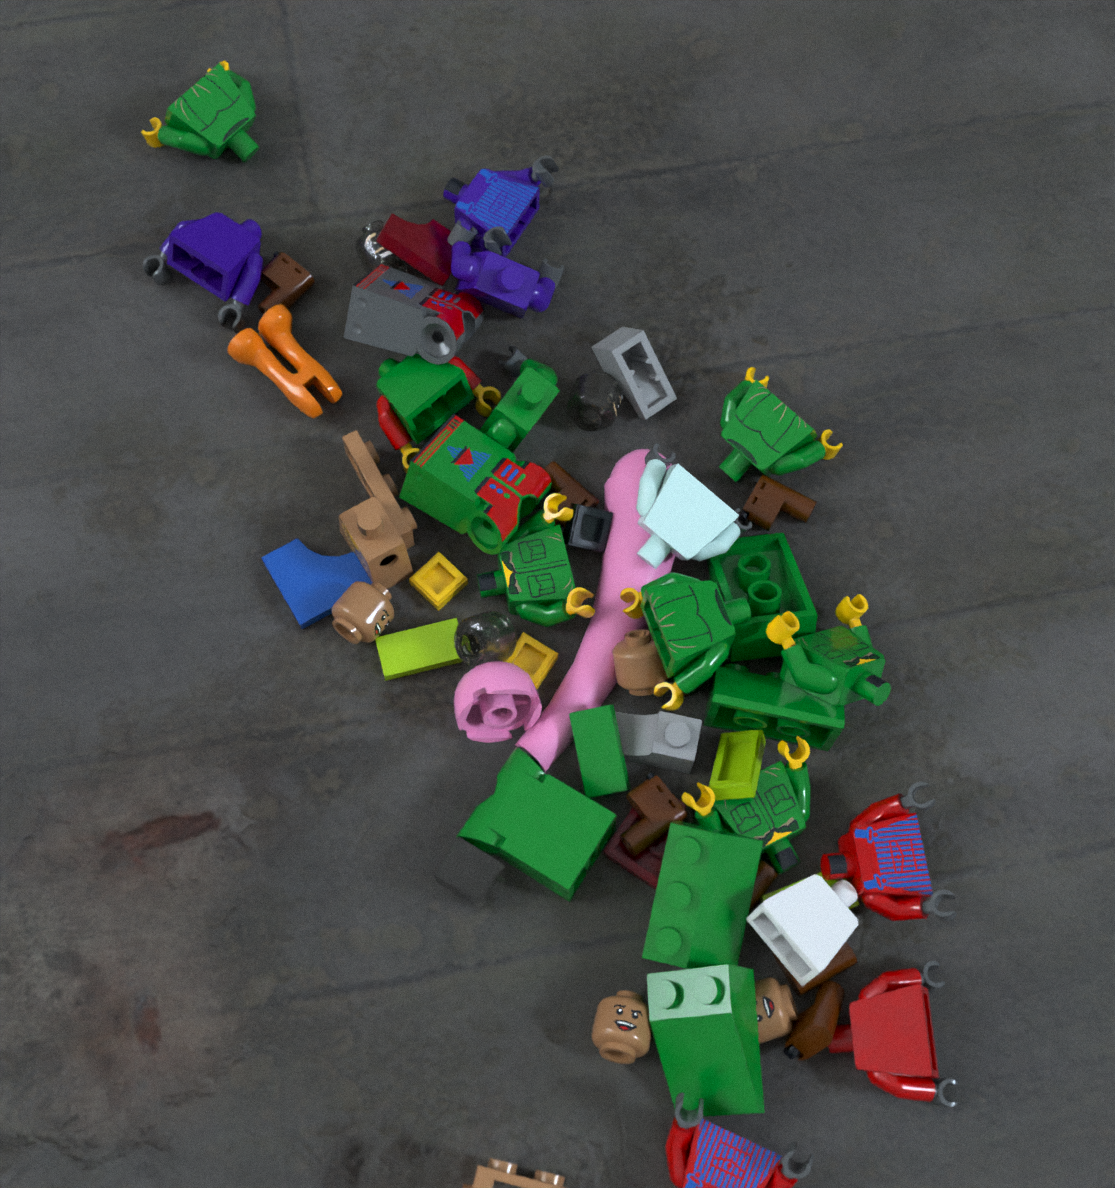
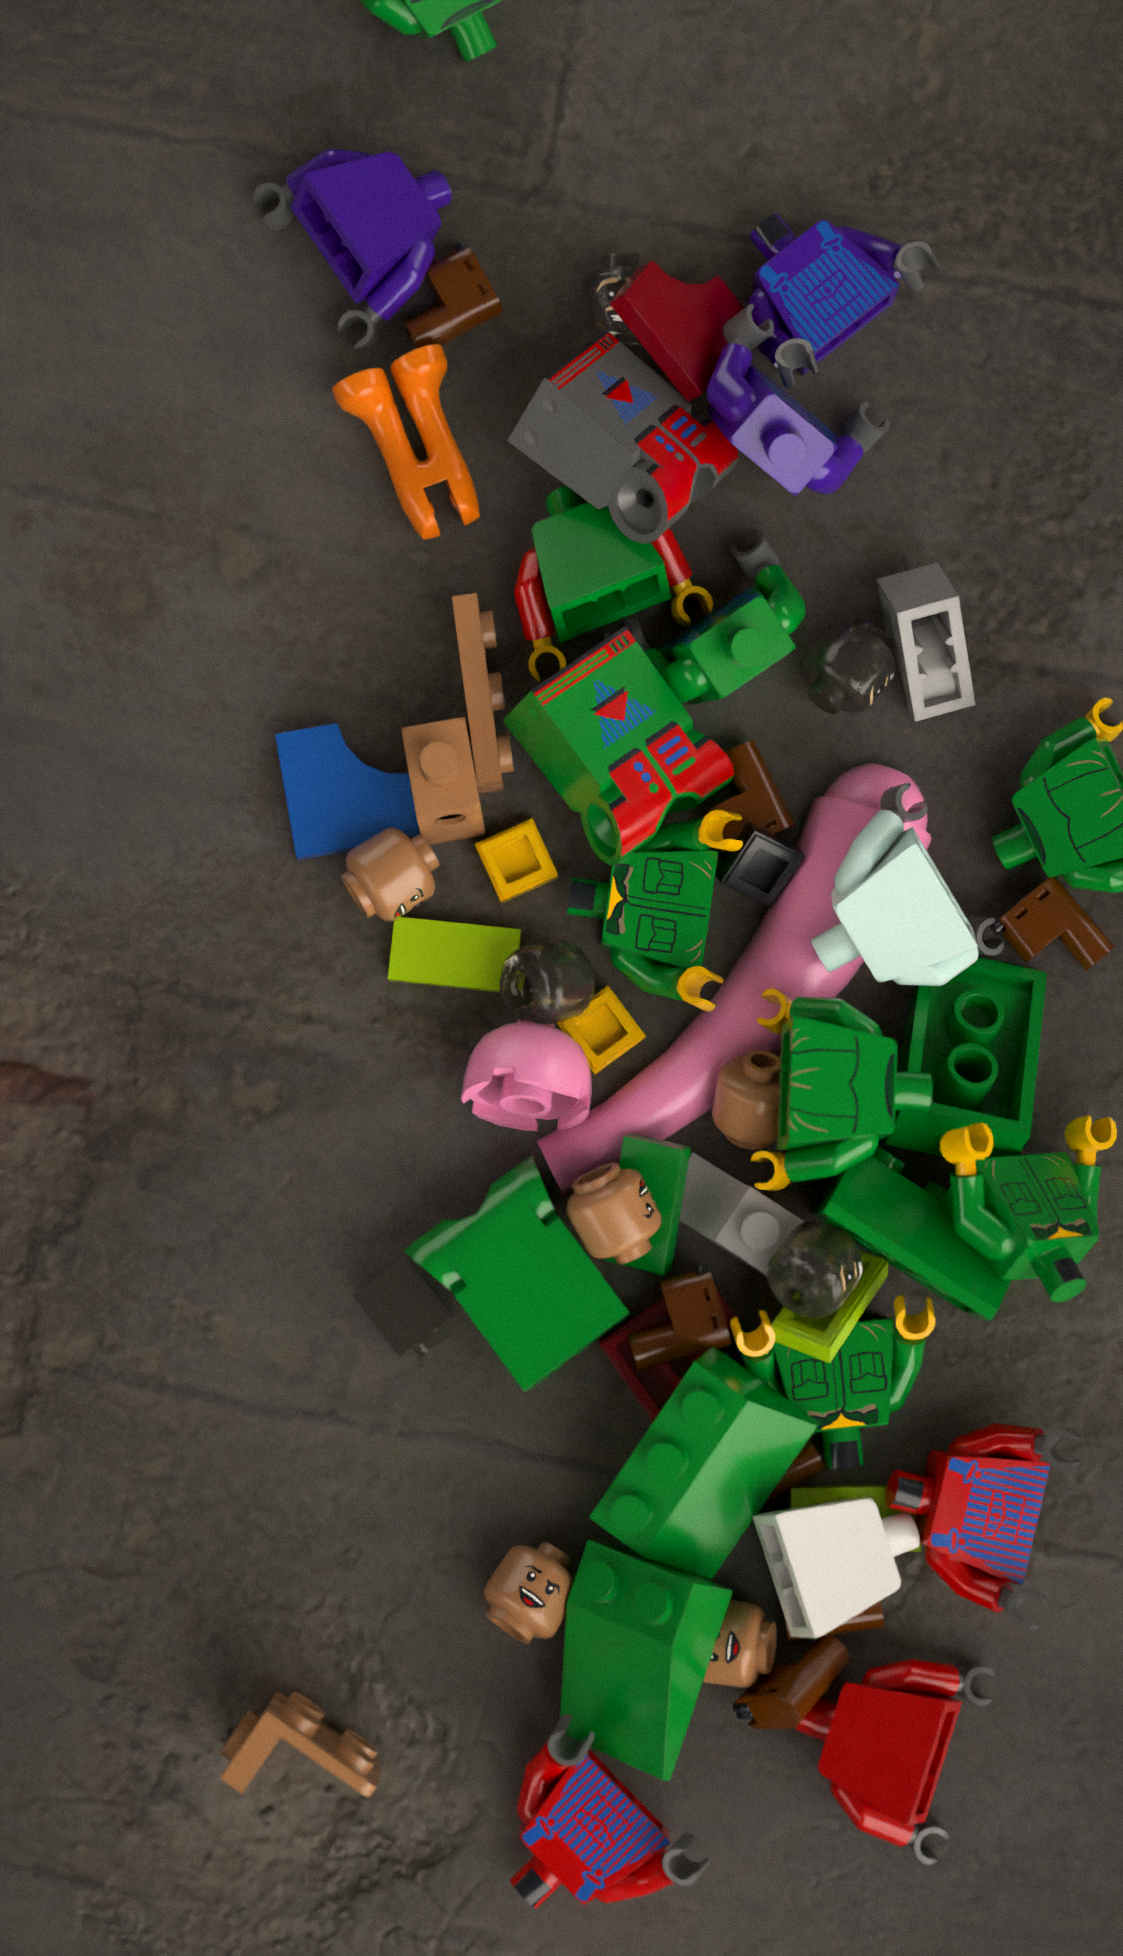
camera: 25 degrees right, 15 degrees up
none -> medium nougat head [566,1162,662,1264]
none -> clear smoke head [766,1220,863,1319]

